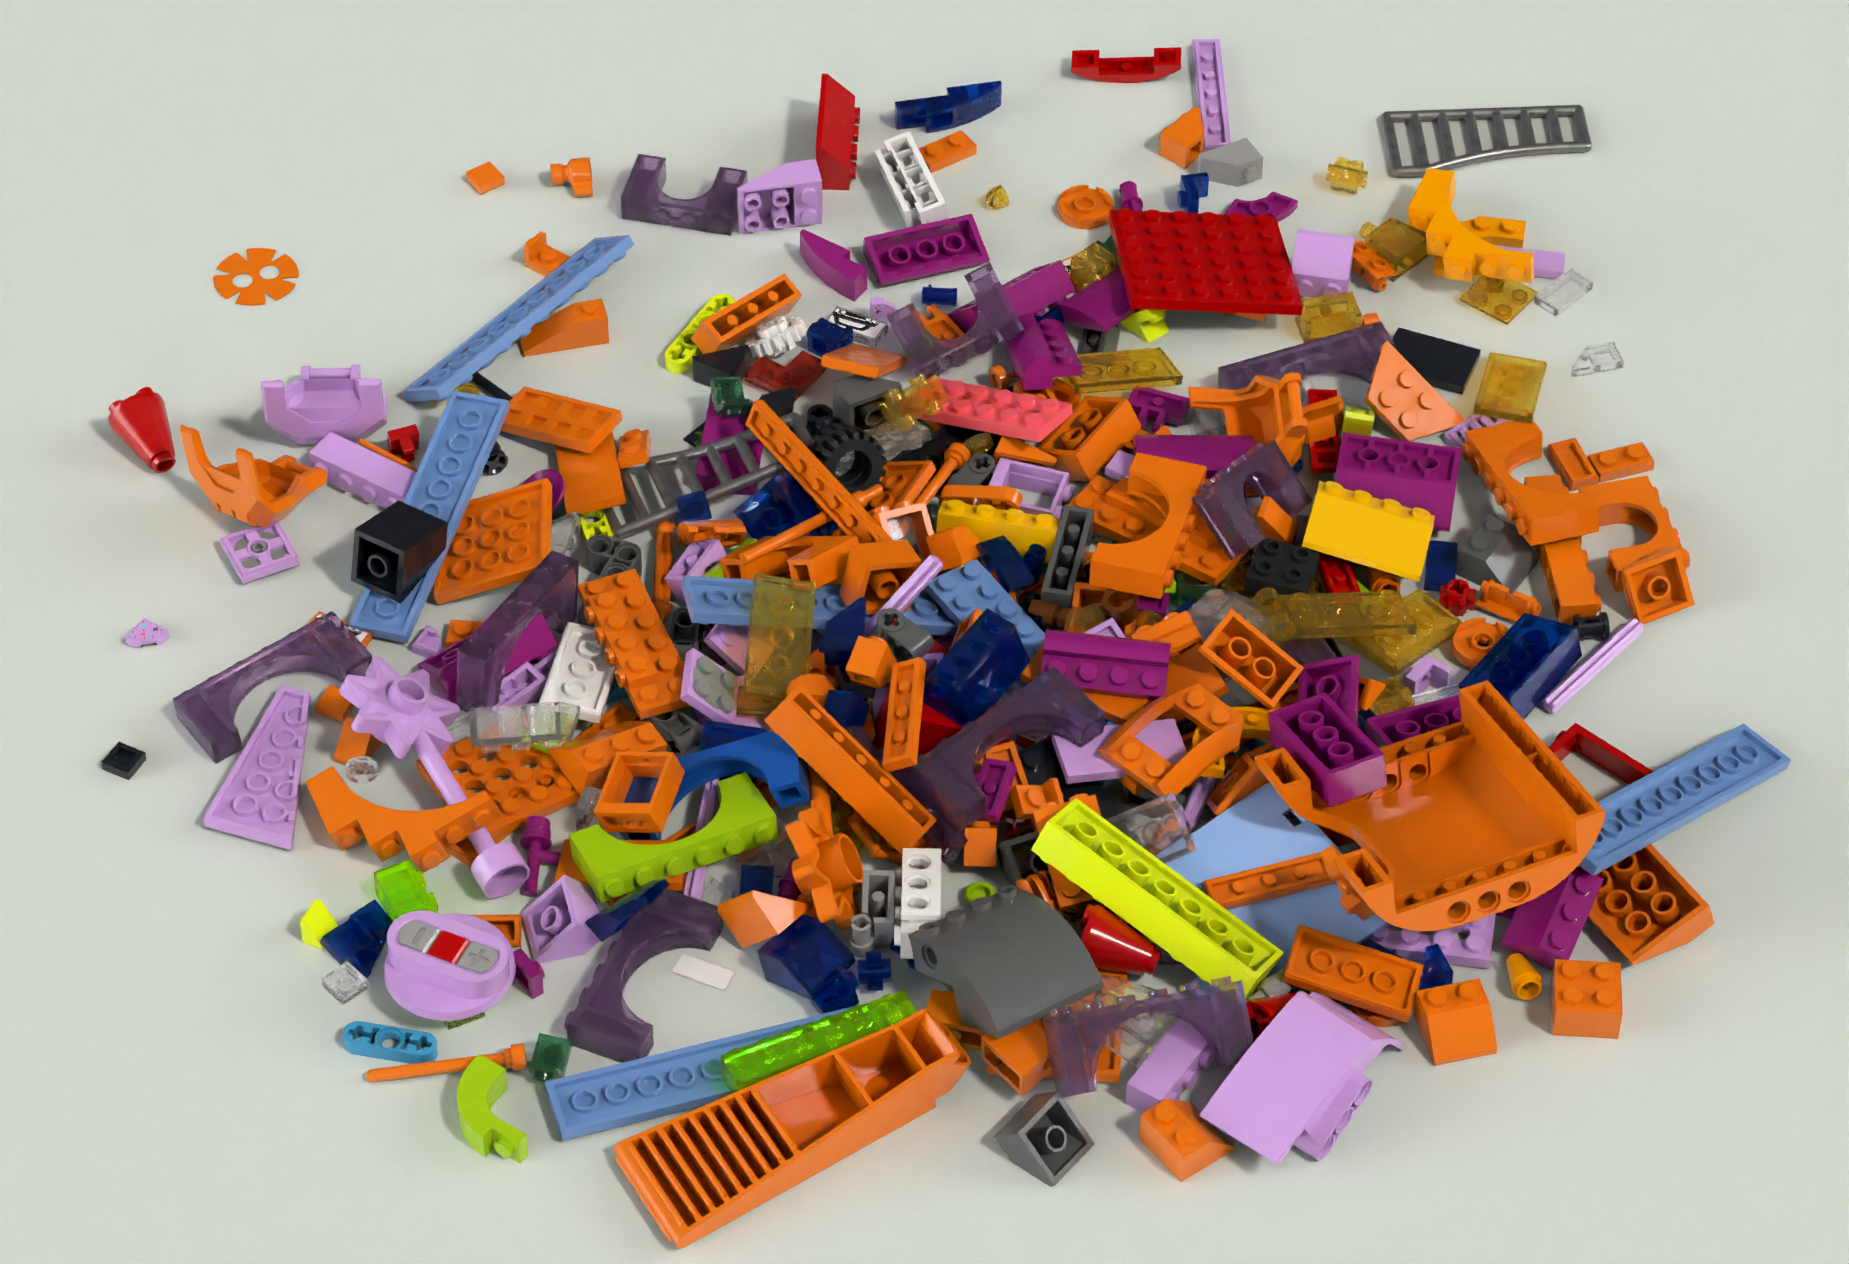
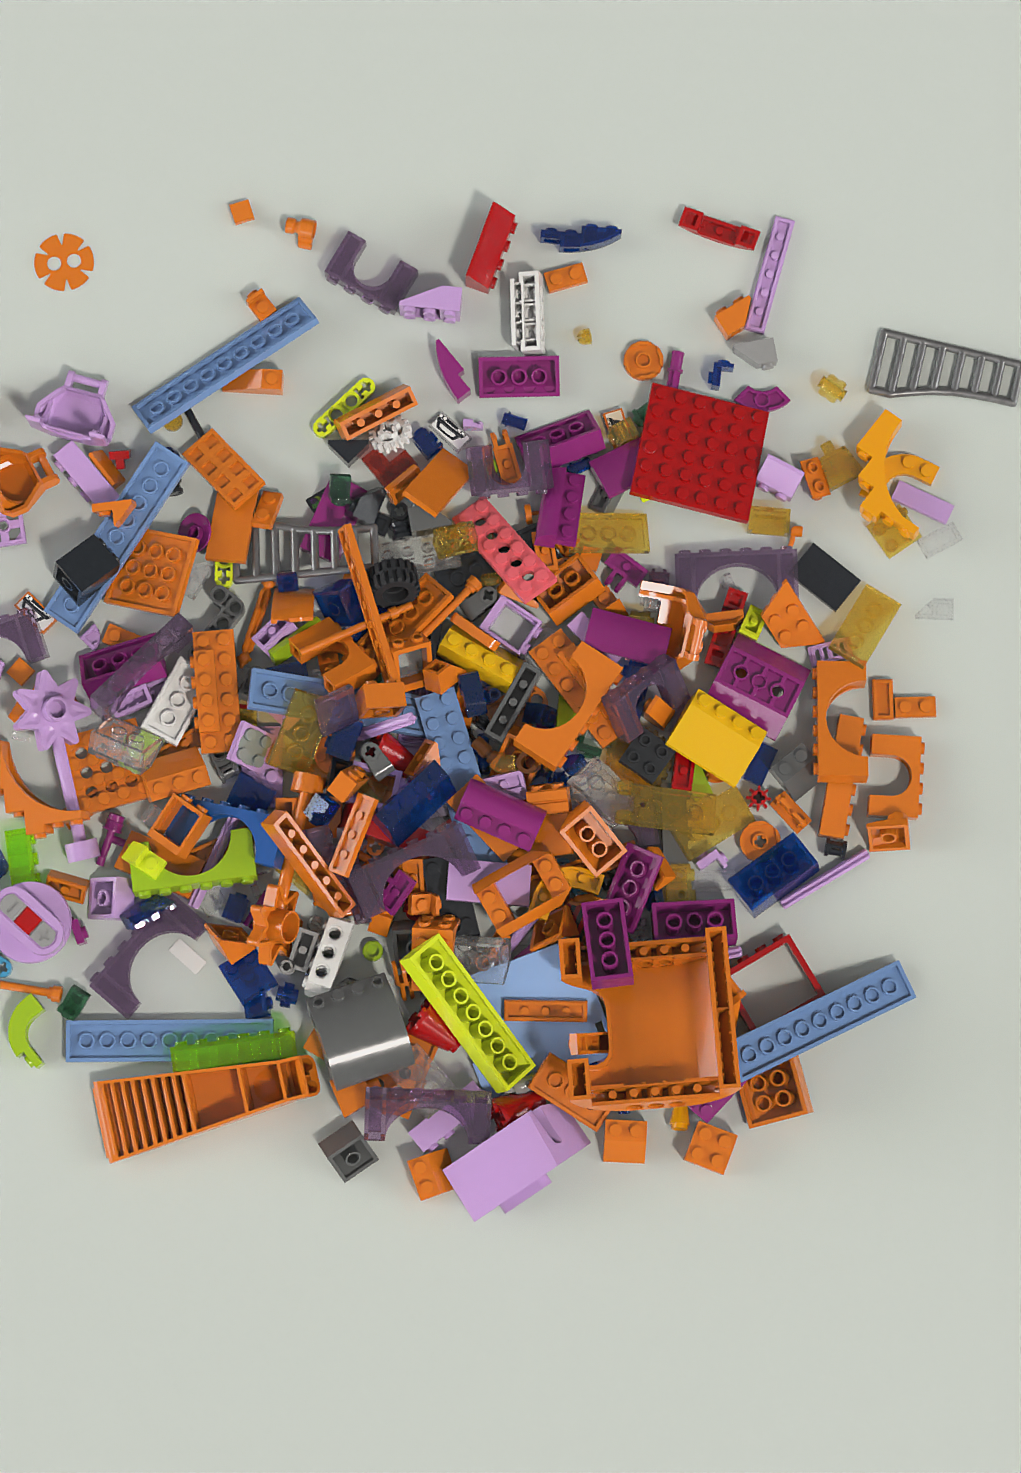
camera: 15 degrees right, 35 degrees up
none -> orange slope [92,499,137,528]
none -> neon yellow slope [121,841,167,880]
none -> clear purple tile [314,684,359,737]
none -> orange tile [384,464,421,505]

